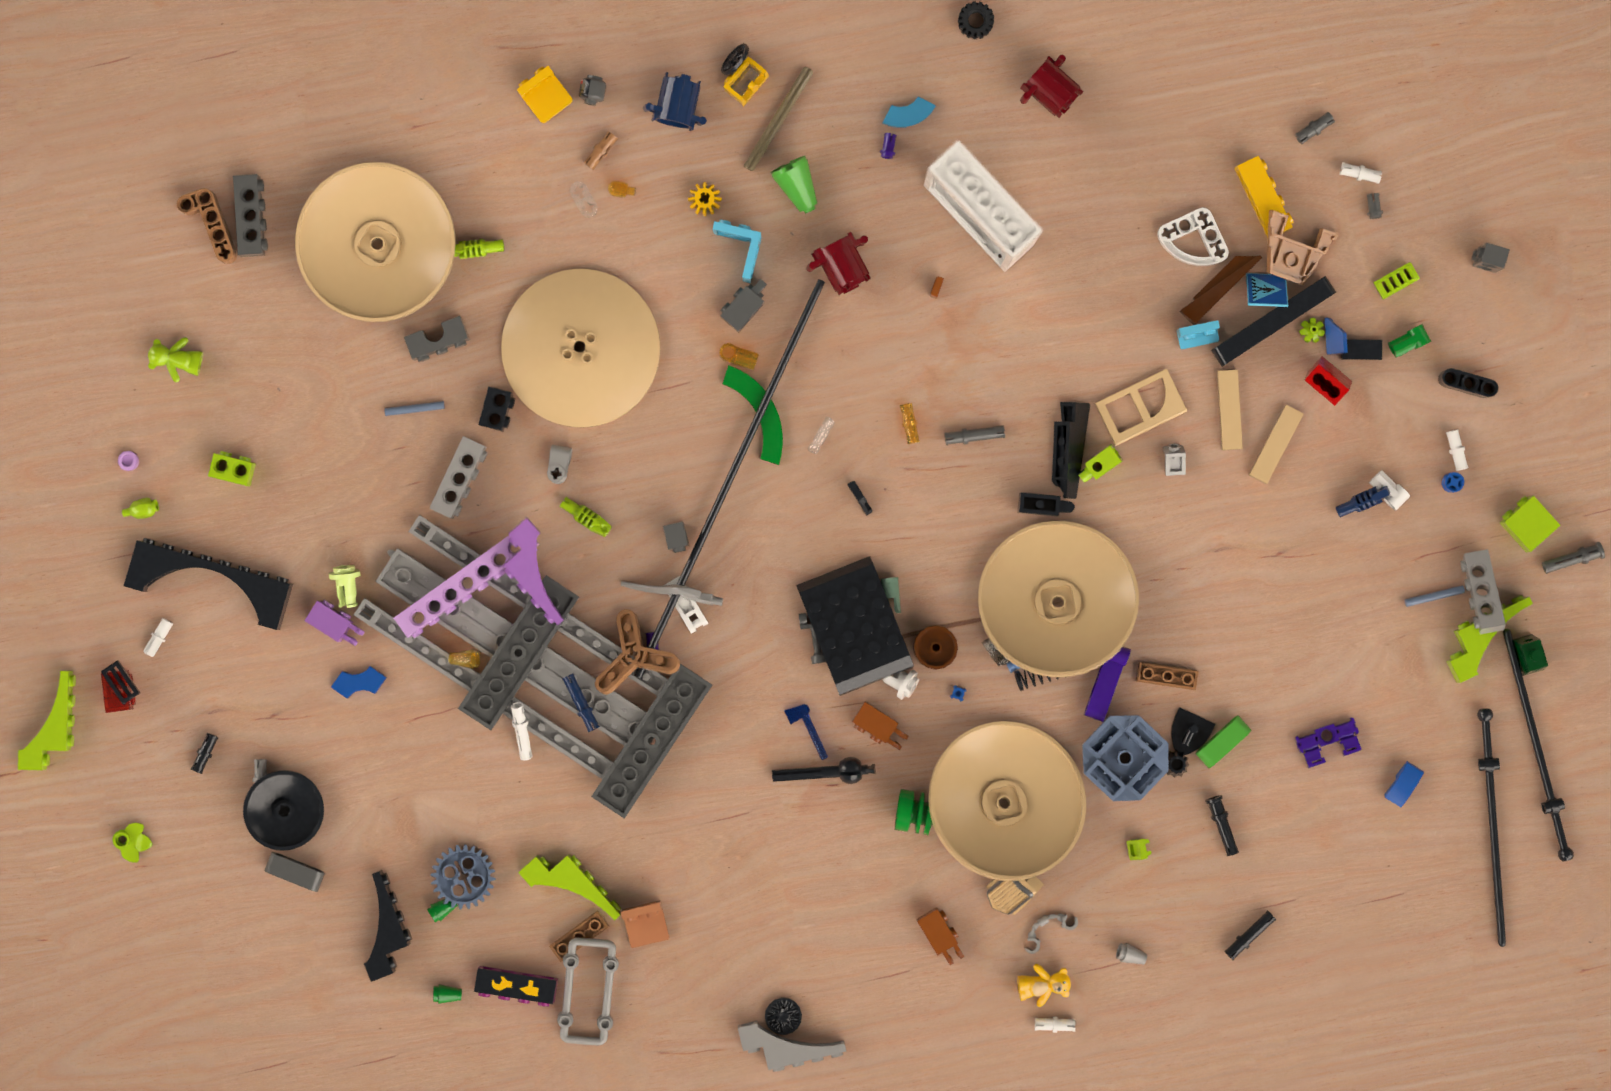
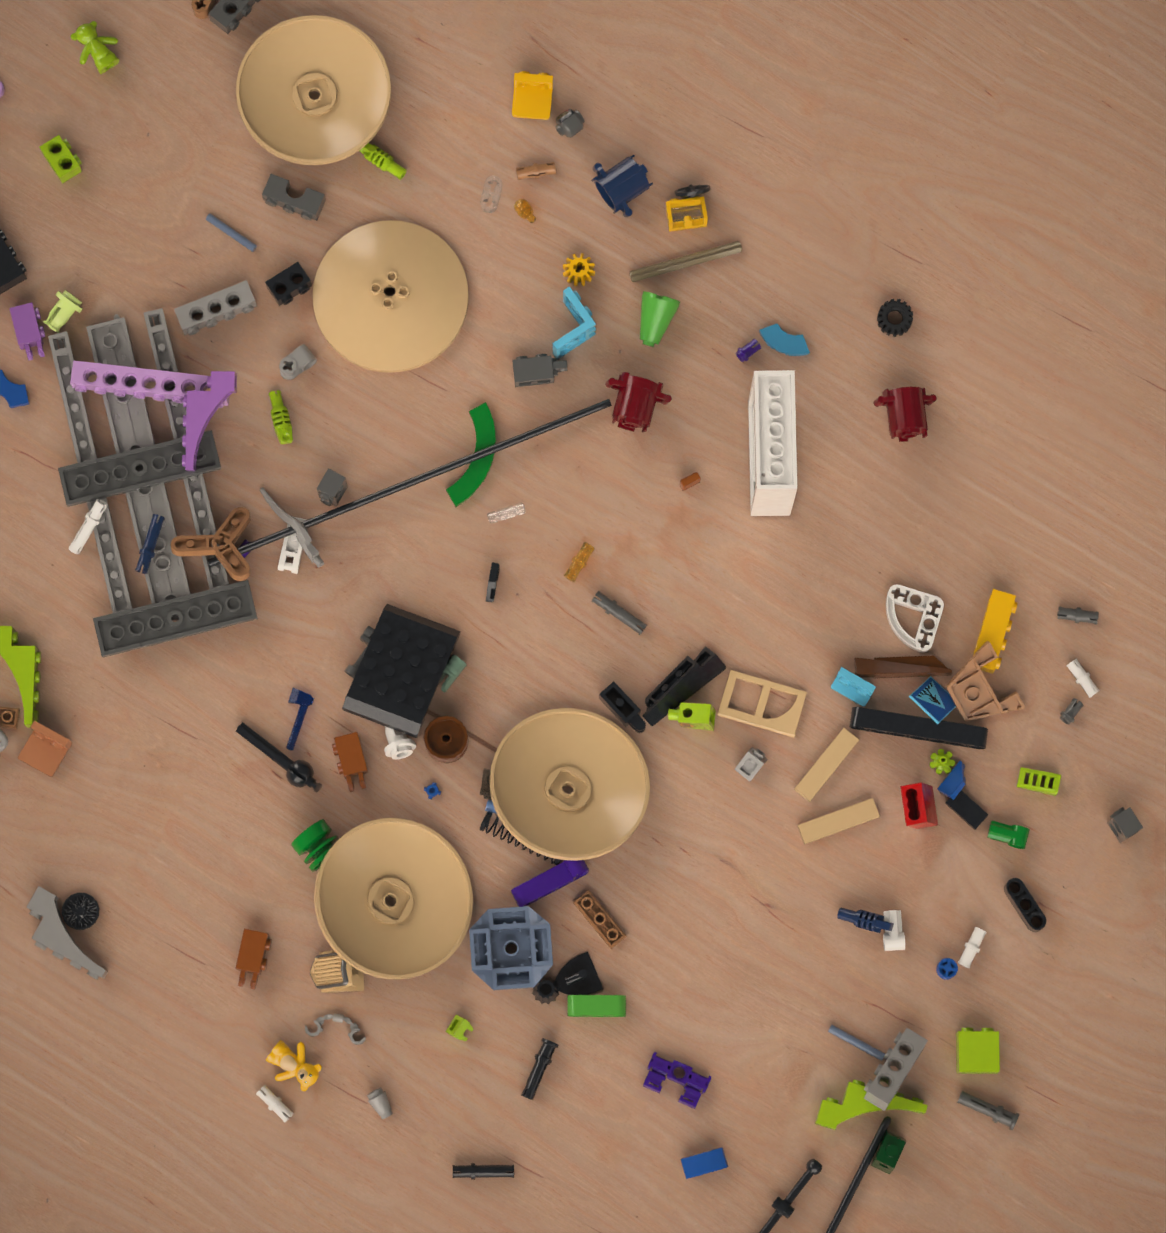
camera: 35 degrees right, 10 degrees down
clear yellow cone [449,649,480,669] -> none
clear yellow piece [719,343,759,371] -> none

